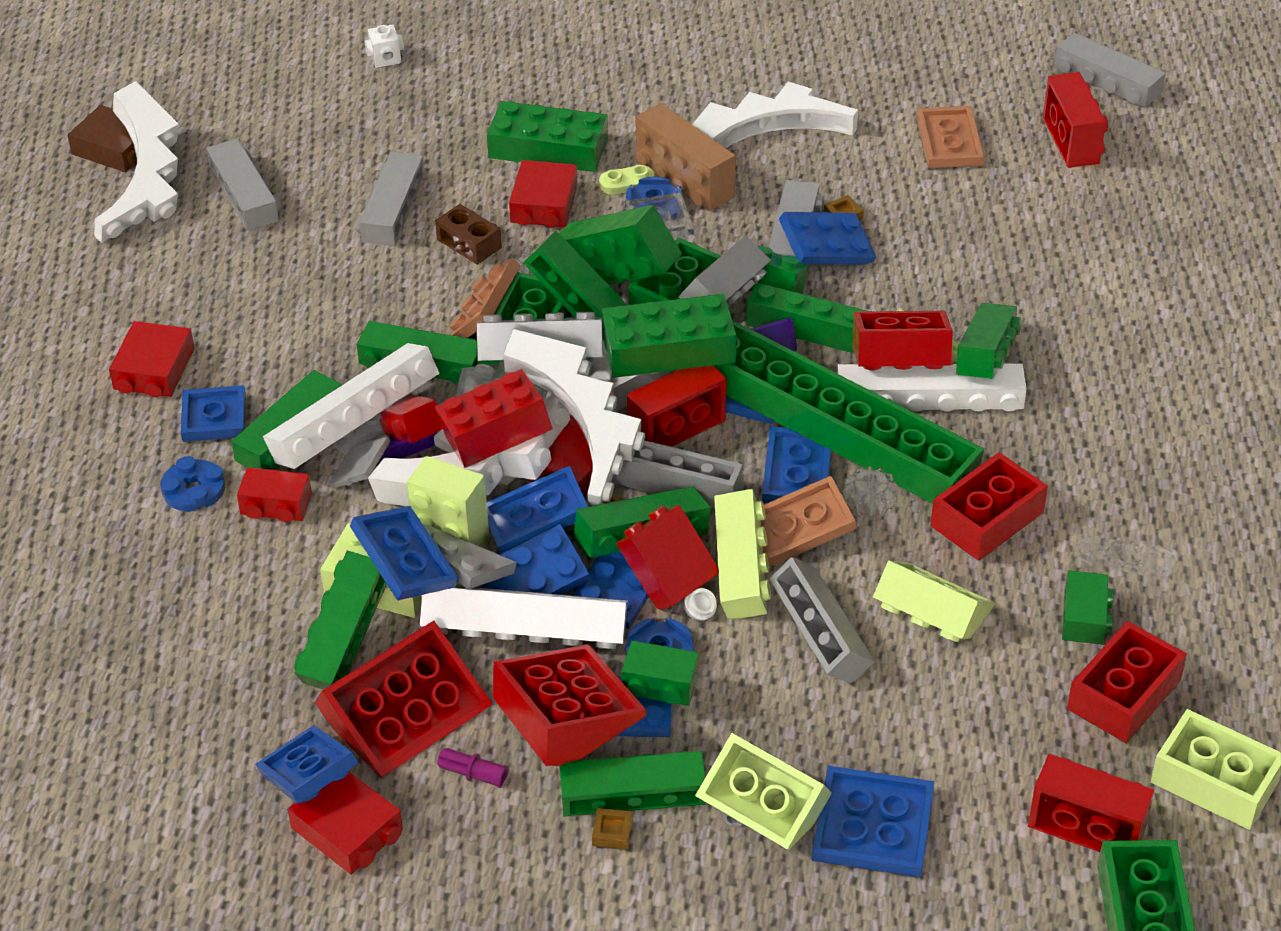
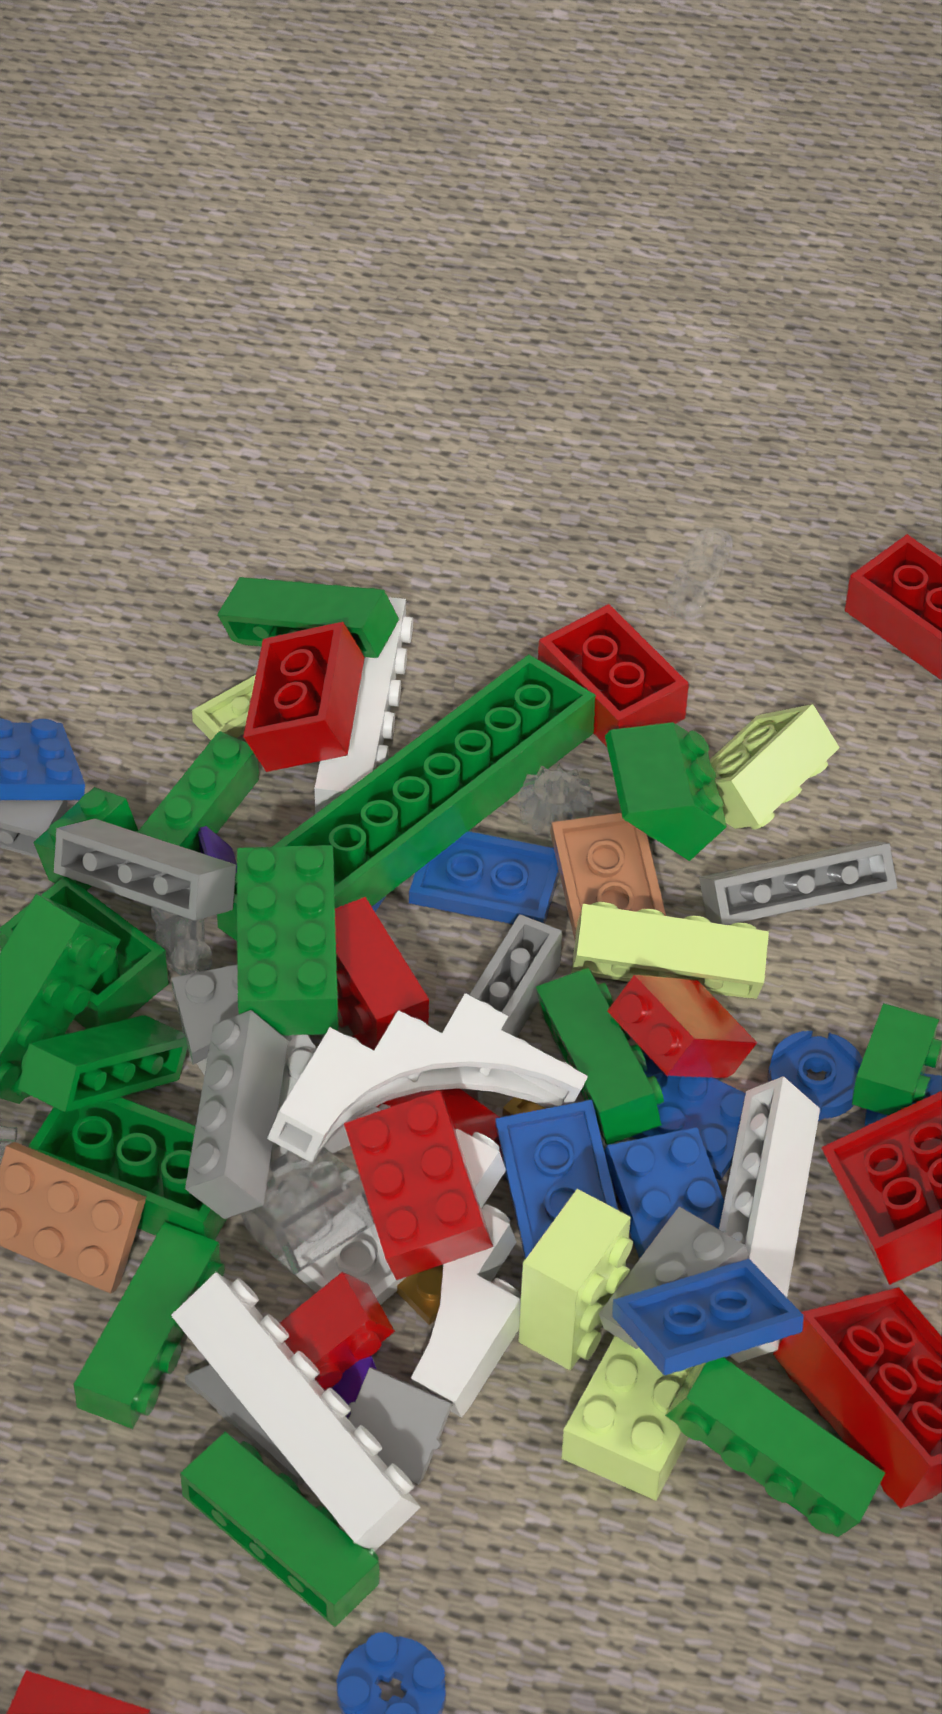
camera: 85 degrees left, 5 degrees up
blue plate [181,385,246,442] -> none
red brick [237,467,312,522] -> none
white plate [684,588,717,621] -> none
green brick [1062,570,1114,645] -> none
none -> green slope [605,722,727,861]

